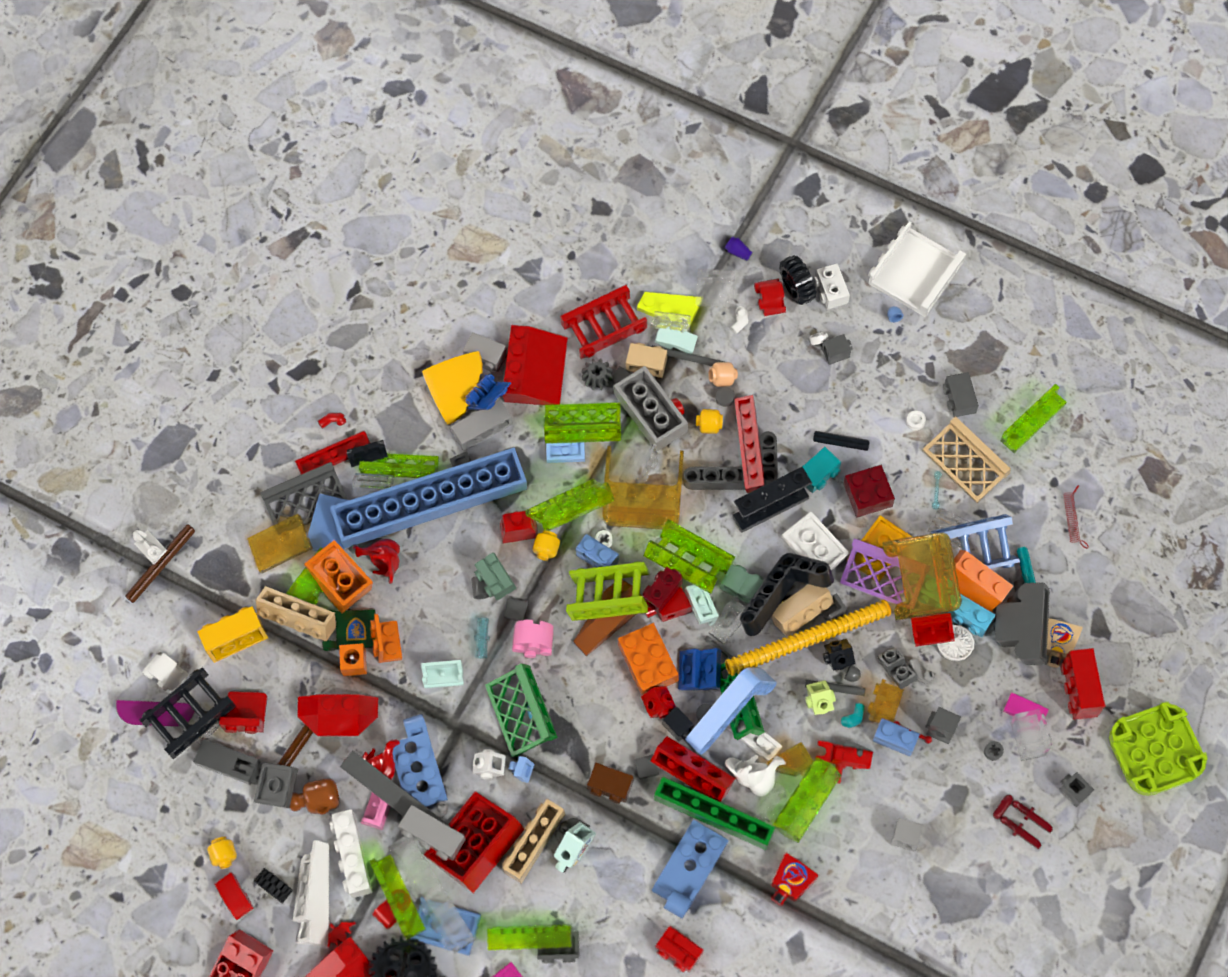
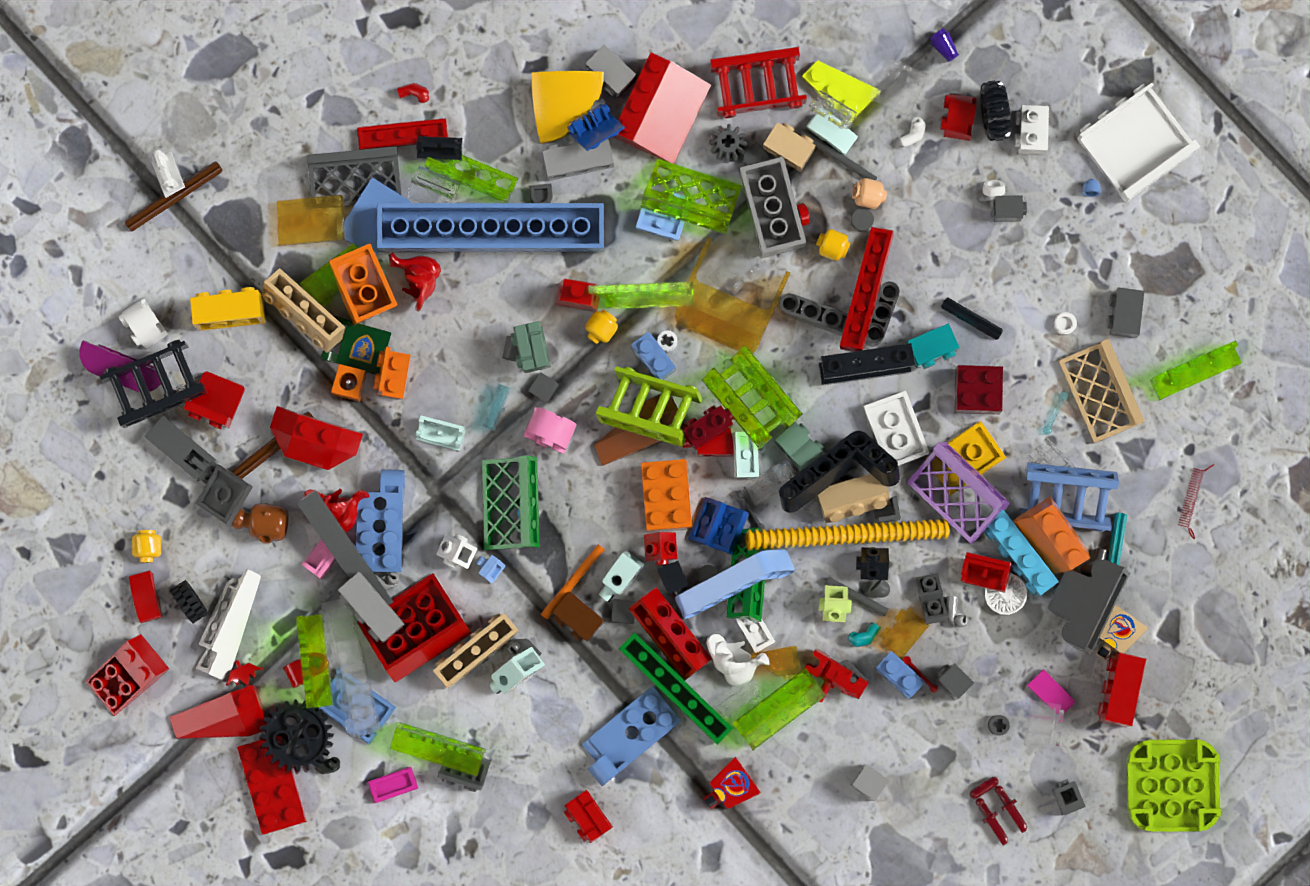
camera: 15 degrees right, 15 degrees up
white brick [330,809,373,898] -> none
clear yellow windscreen [882,532,961,621] -> none
none -> orange bar [541,544,605,620]
none -> light aqua torso [599,550,645,602]

